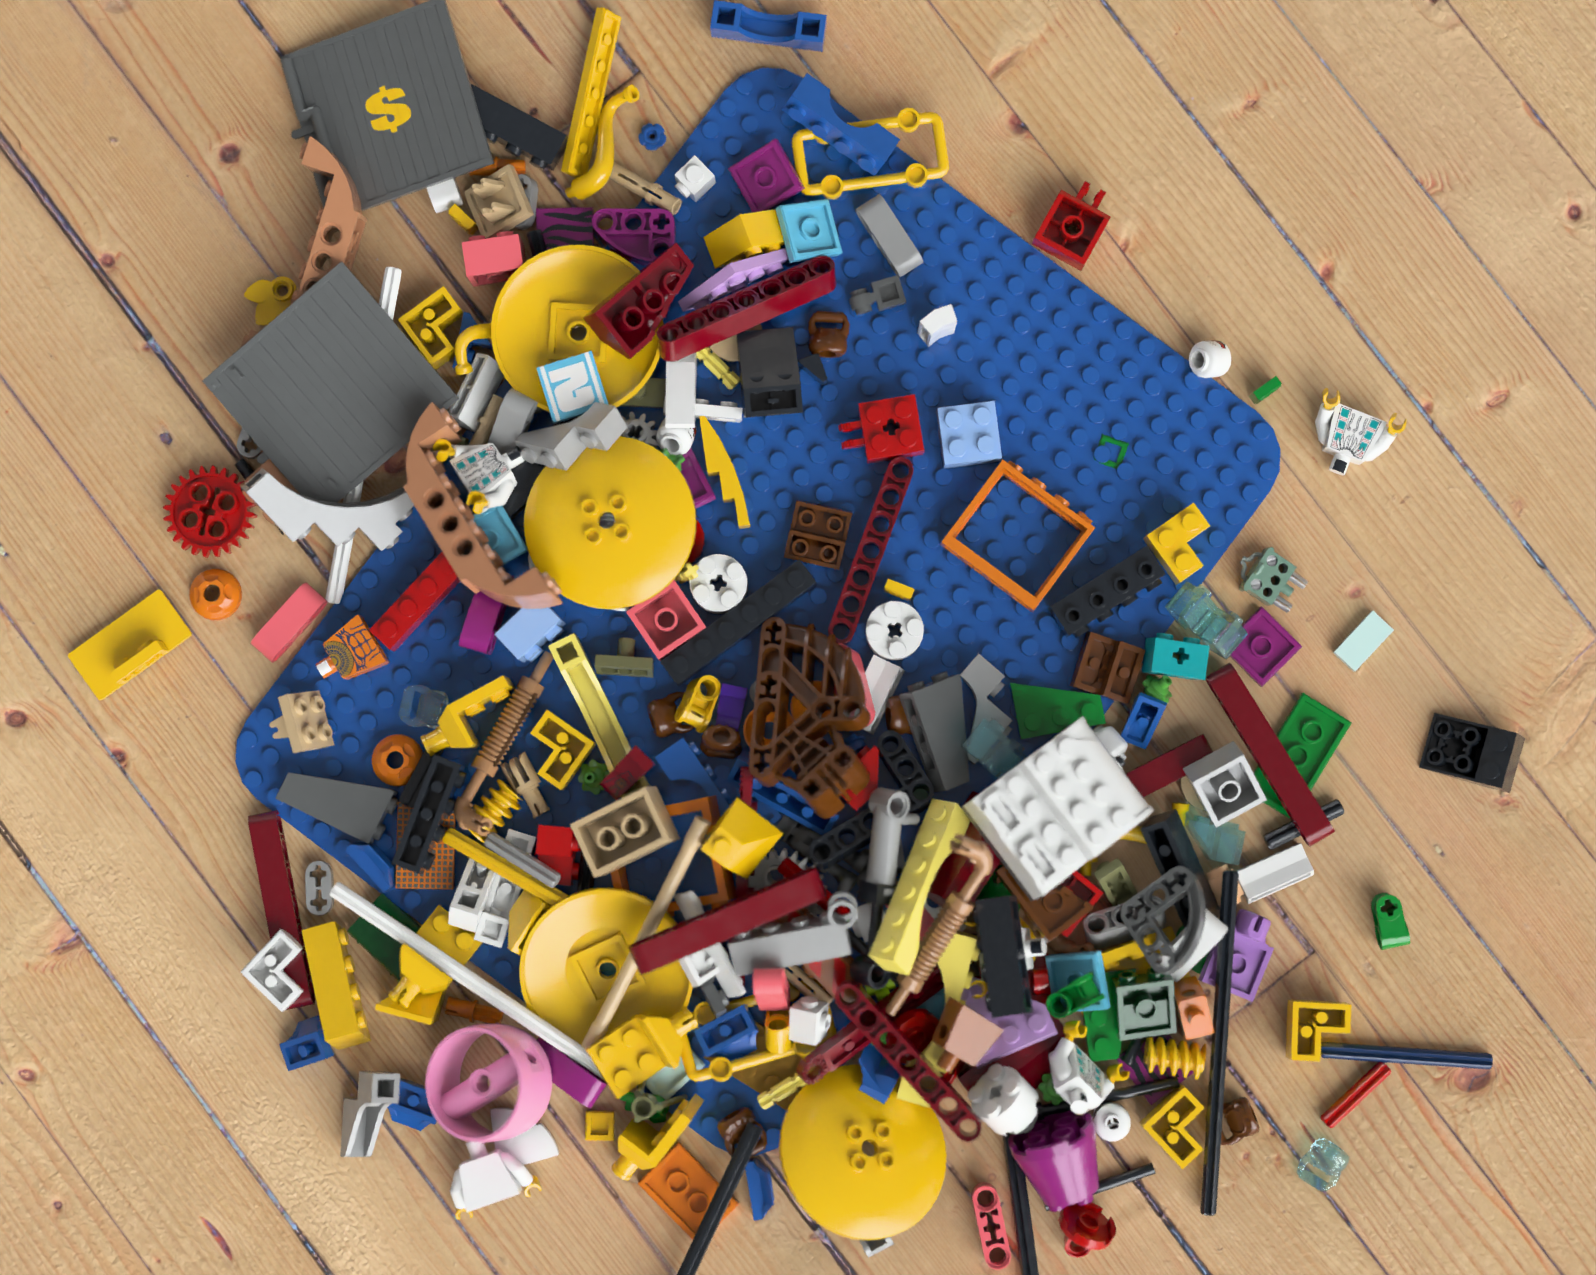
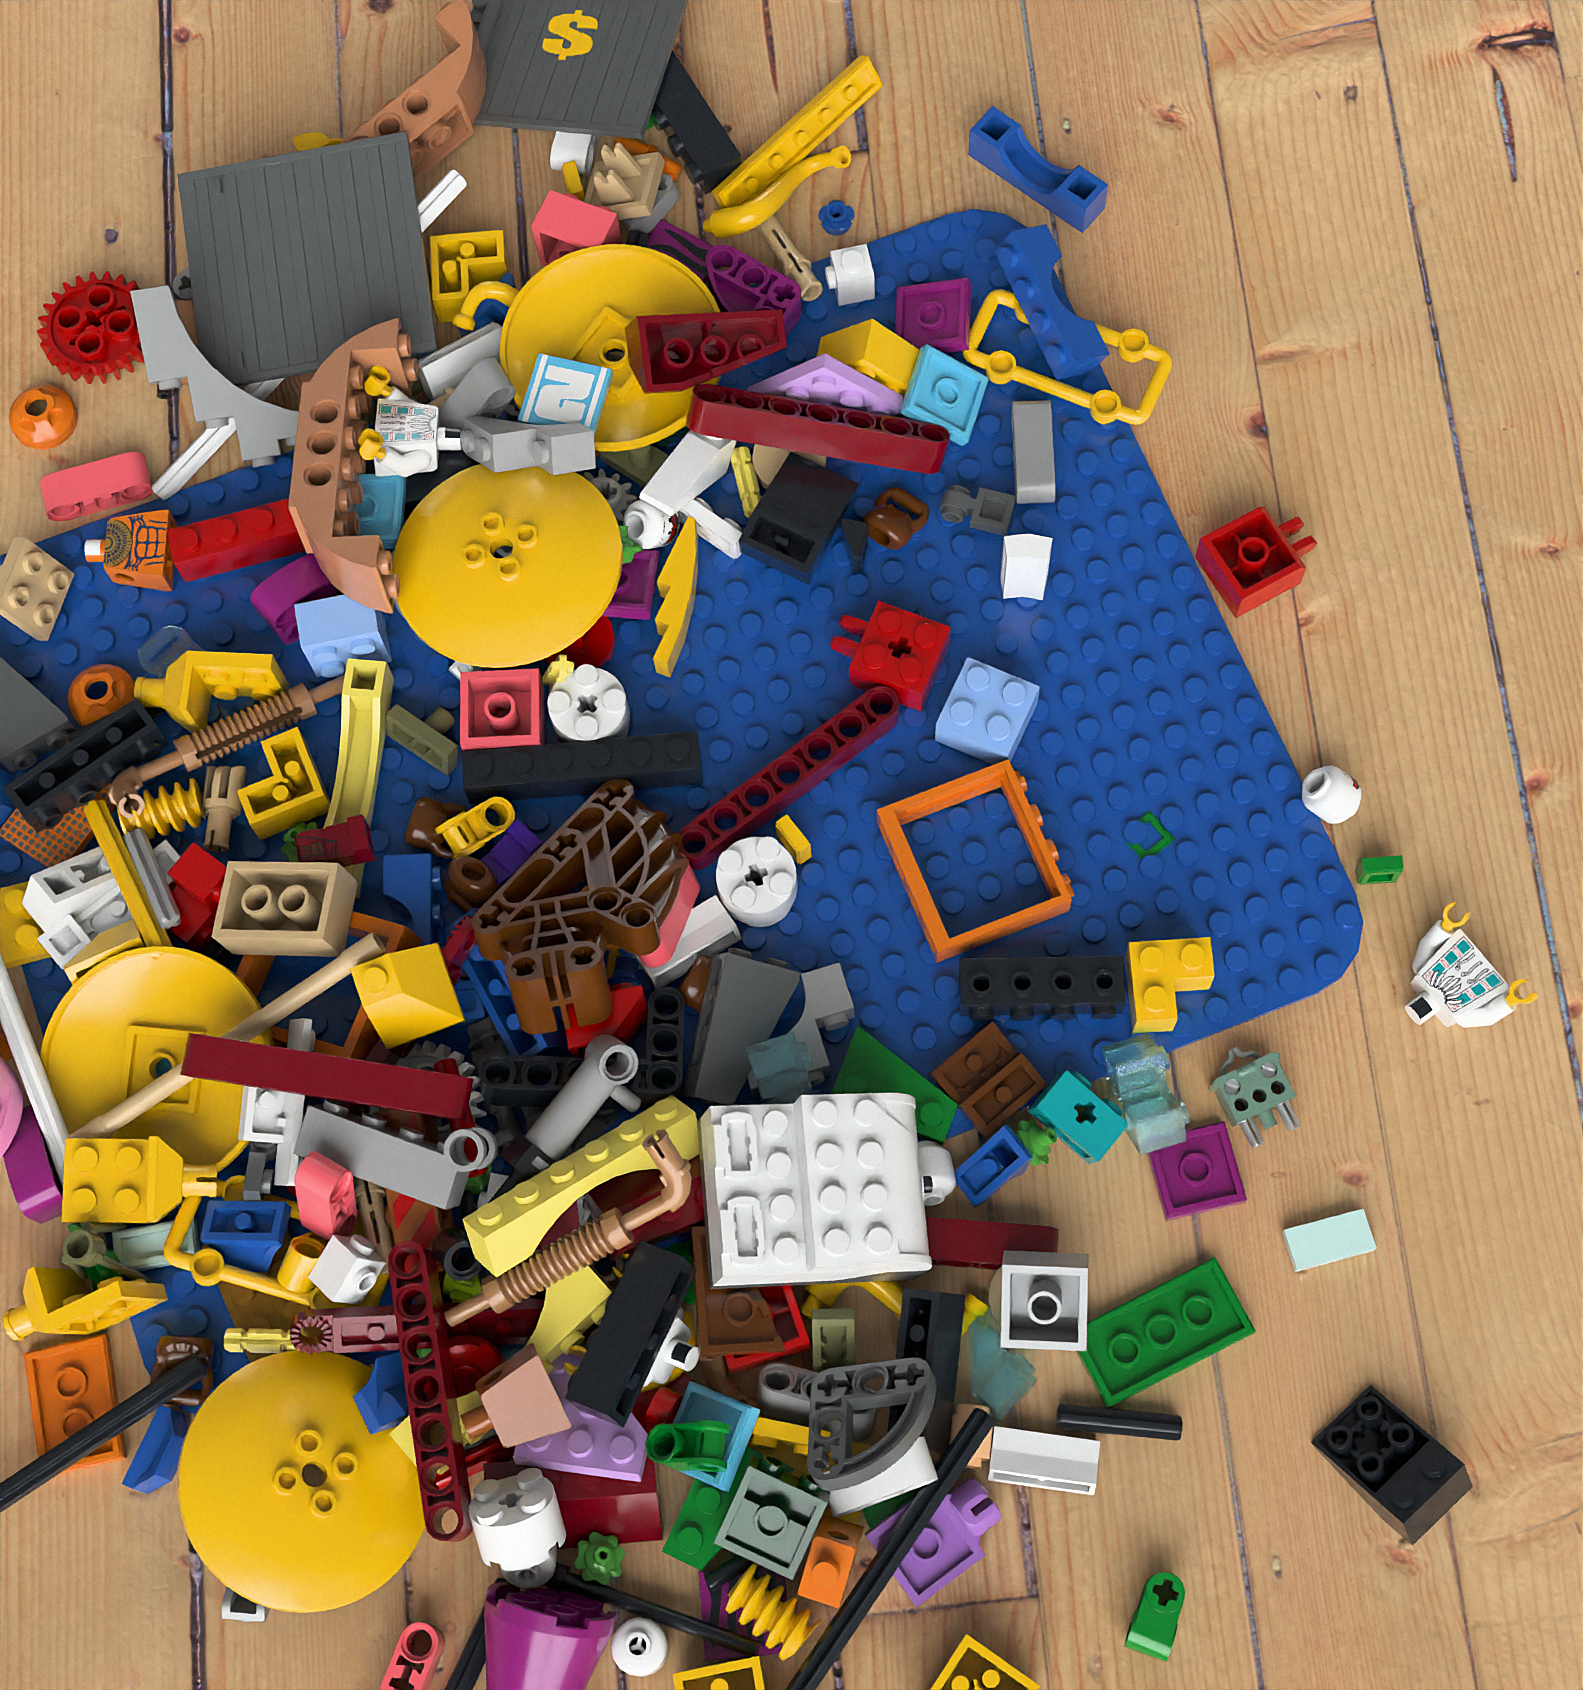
camera: 30 degrees right, 15 degrees down
yellow tile [585,1110,615,1141] -> none
reddish brown slope [784,499,853,570] -> none
white torso [1048,1020,1130,1114] -> none
dark red beam [1205,662,1335,847] -> none

